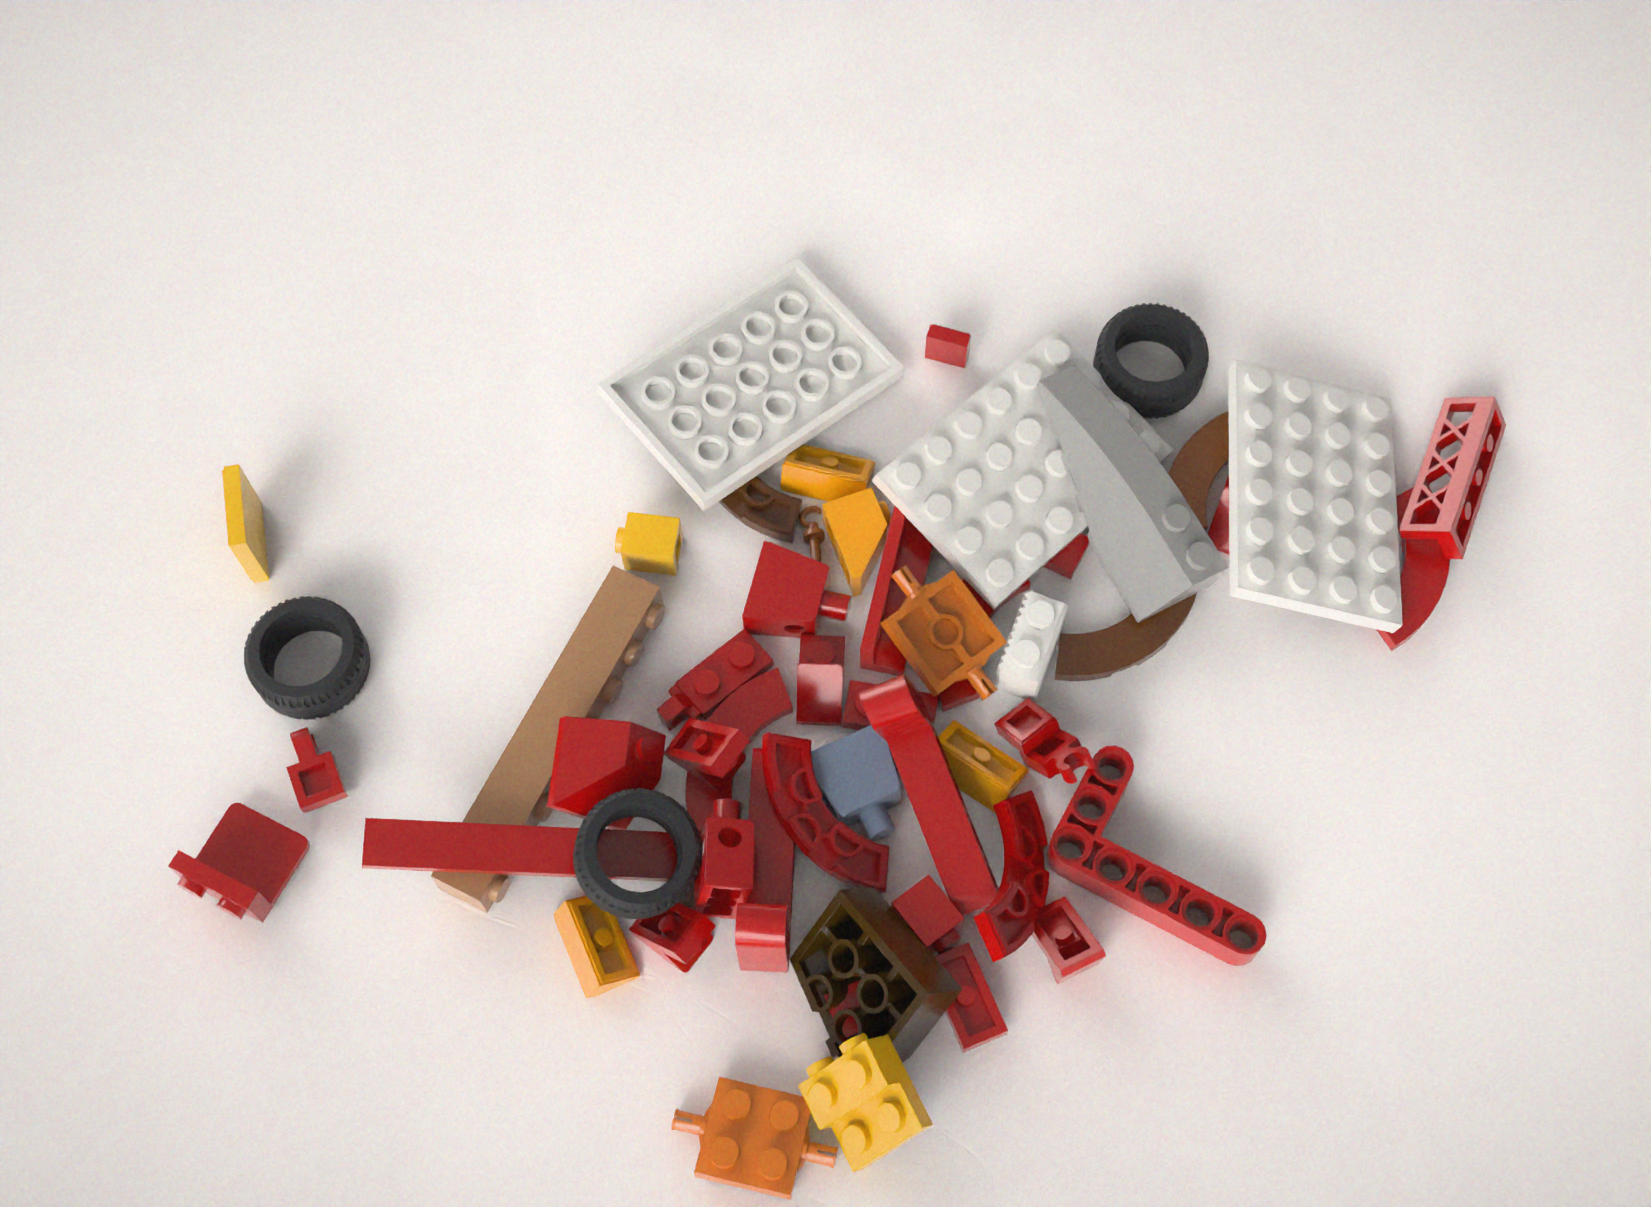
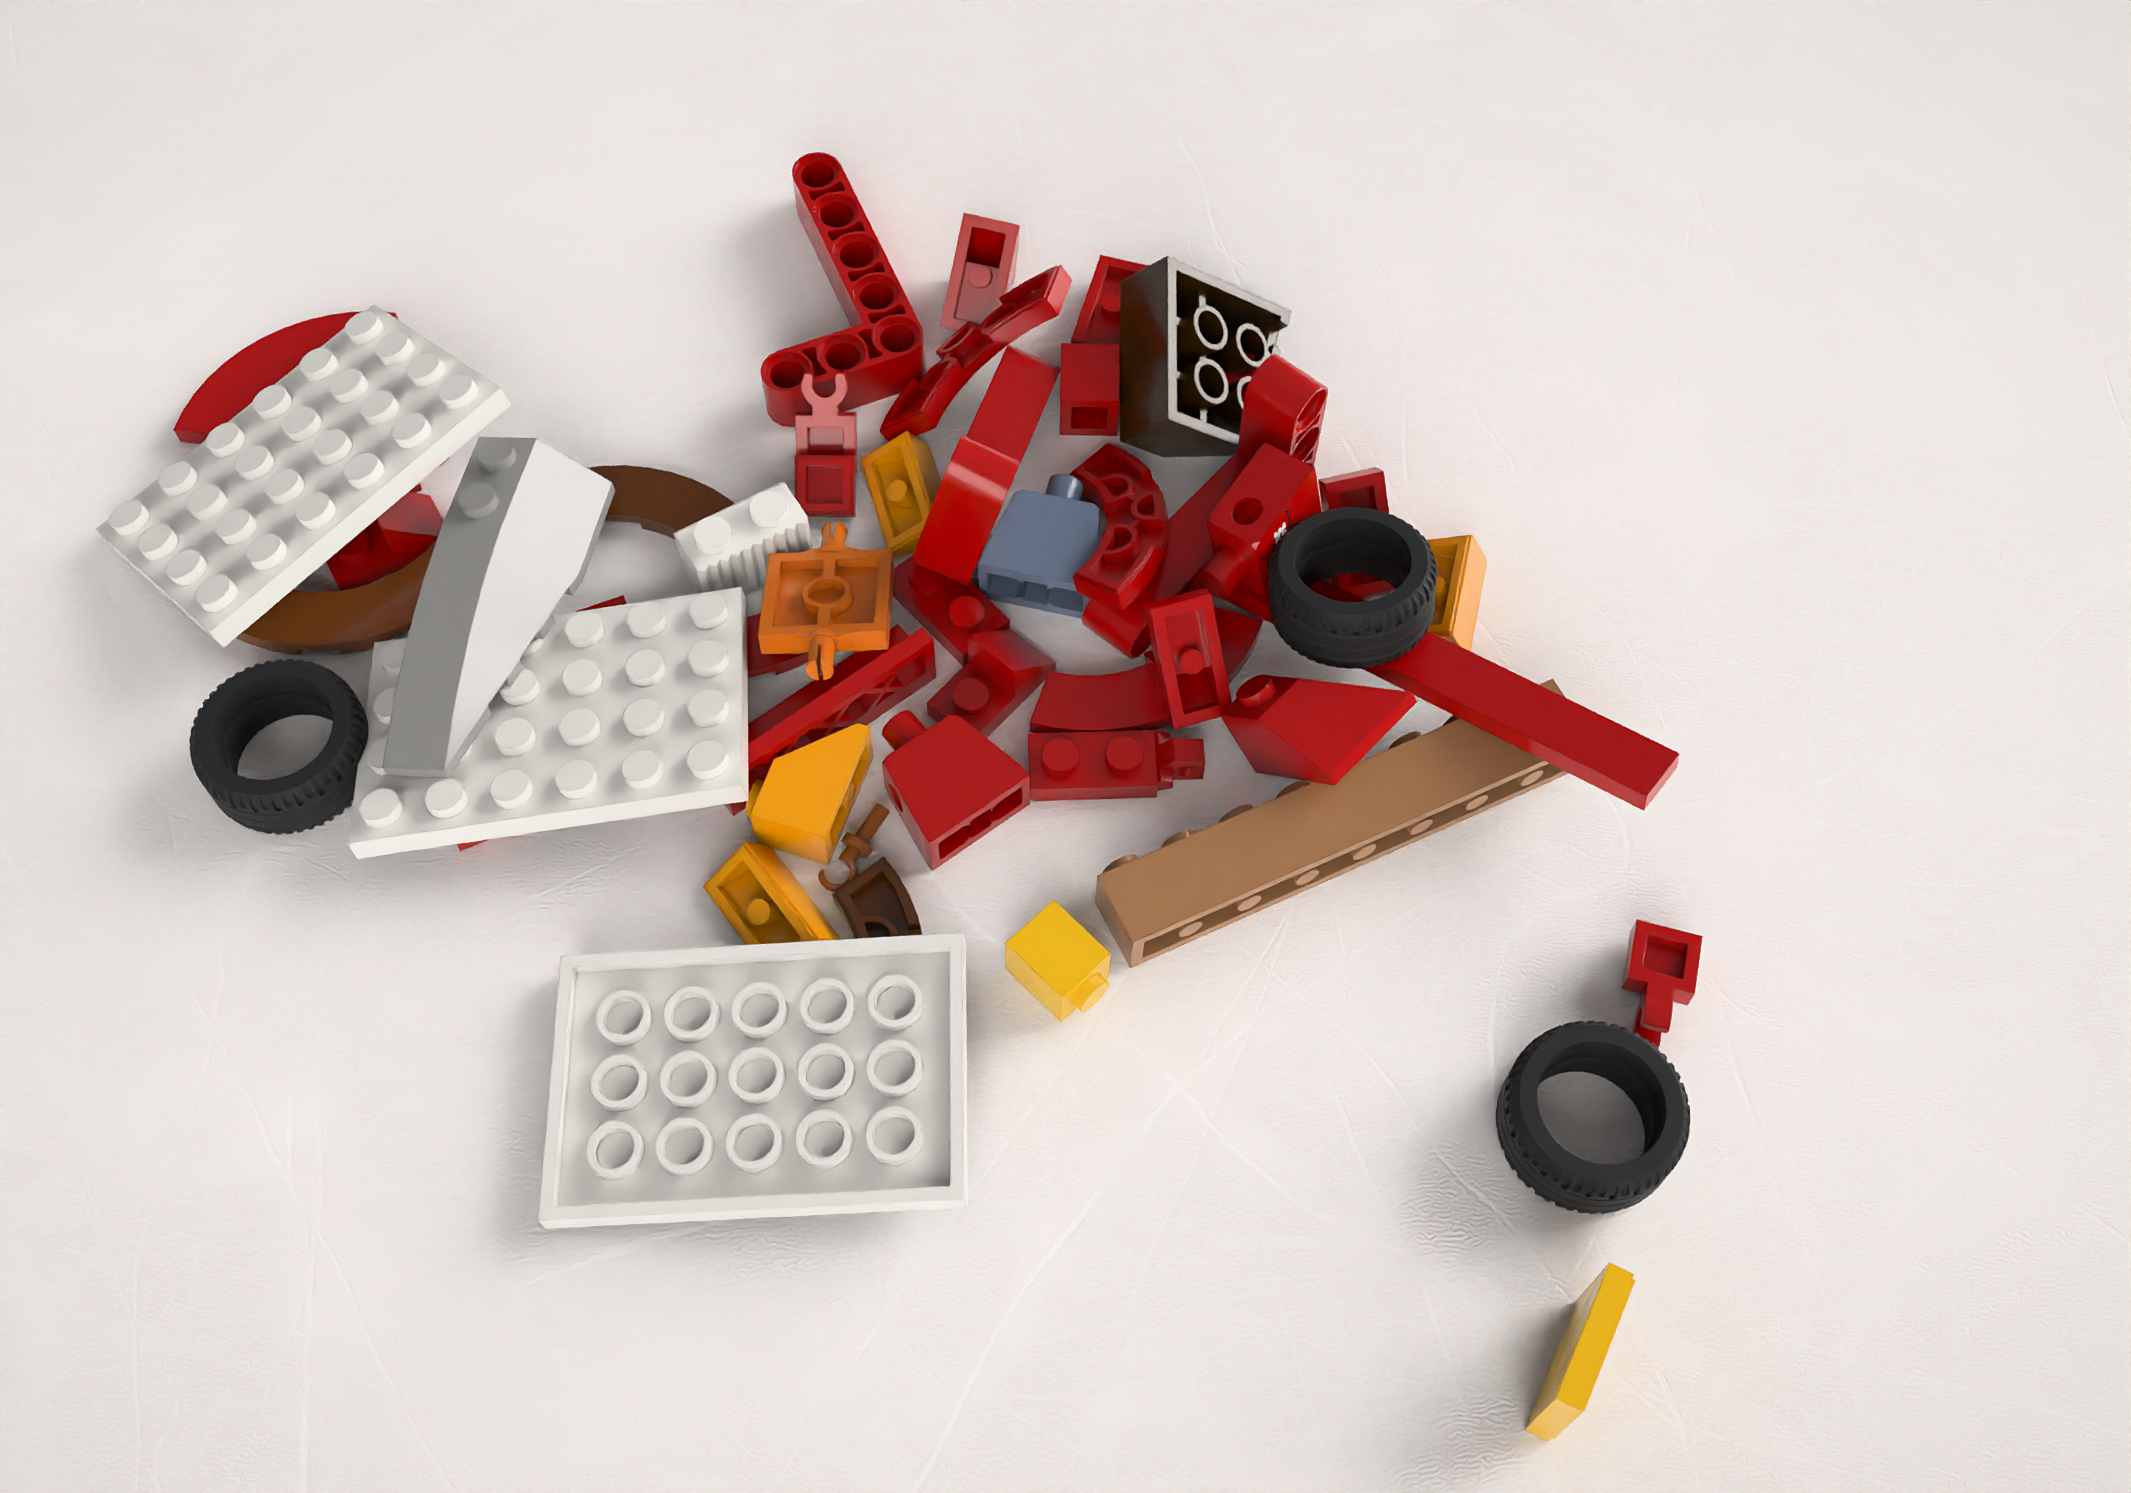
camera: 145 degrees left, 5 degrees down
red bracket [168,803,310,923] -> none
orange plate [671,1077,838,1200] -> none
yellow plate [798,1033,933,1172] -> none
tile [925,324,971,368] -> none
fence [1399,396,1506,559] -> none

